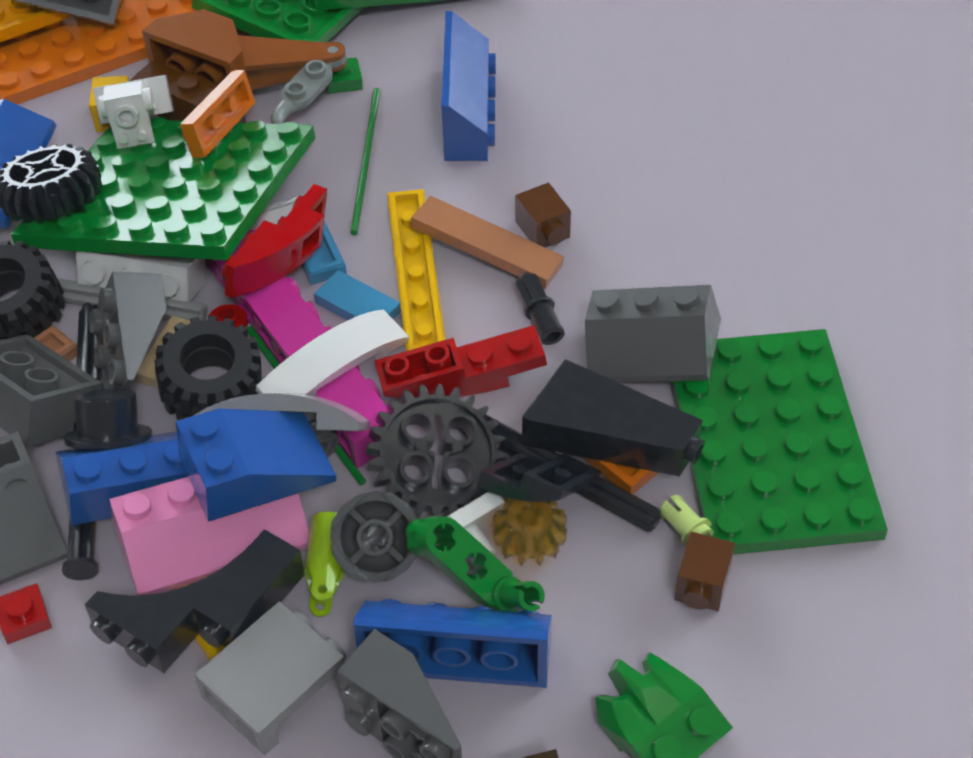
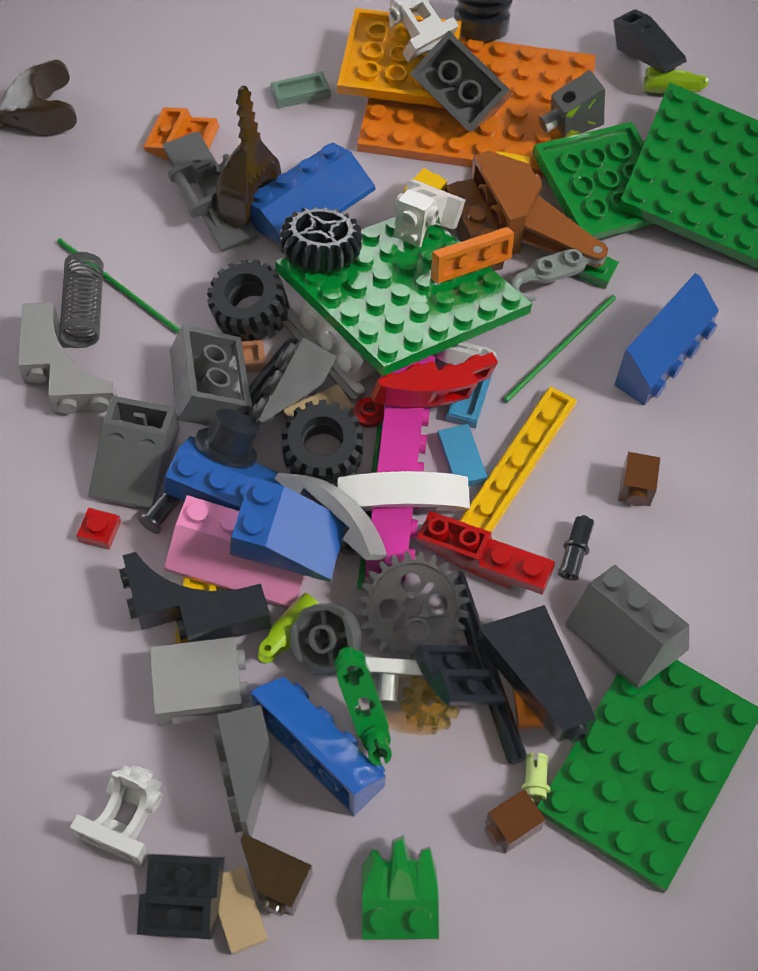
camera: 35 degrees right, 10 degrees up
nougat tile [411,195,564,289] -> none

